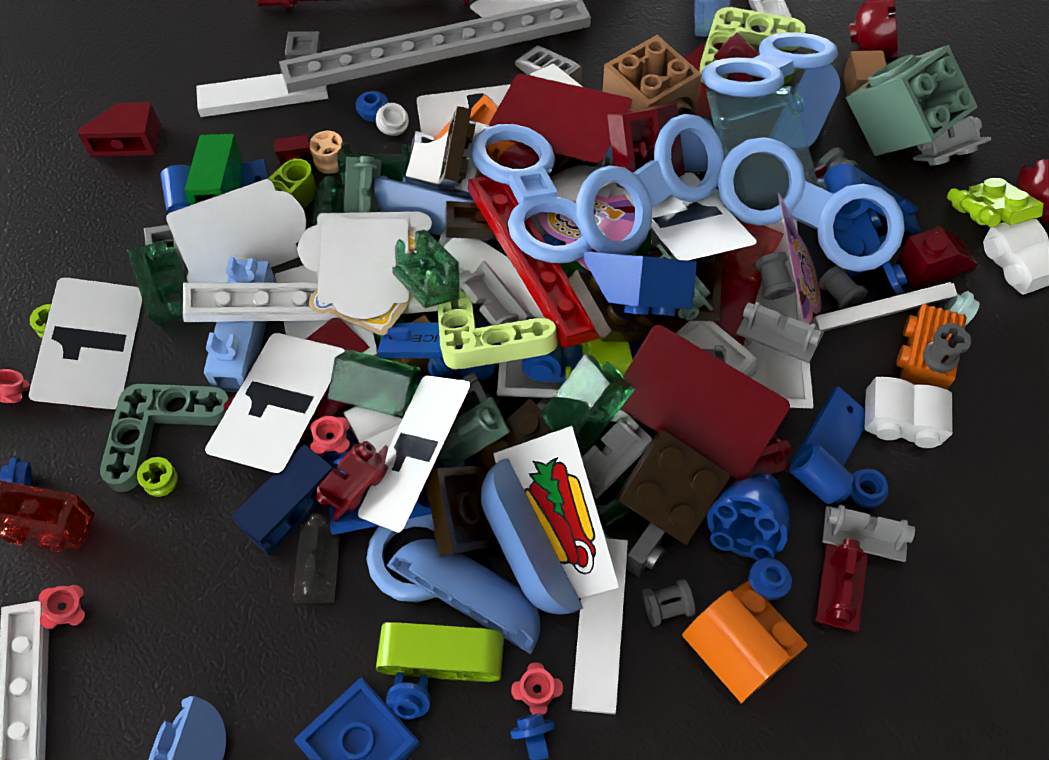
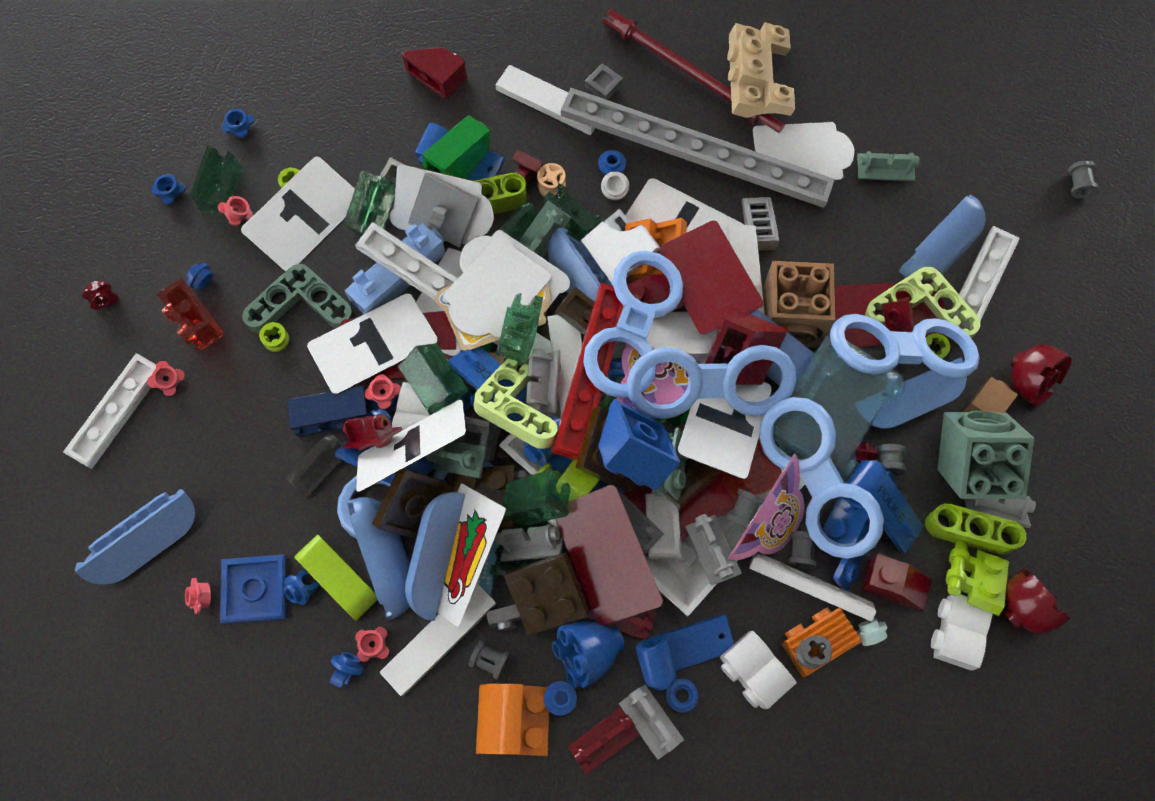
camera: 40 degrees right, 10 degrees up
dark brown plate [437,106,476,192] -> none
none -> light grey piece [408,173,479,248]
none -> lime beam [925,504,1026,555]

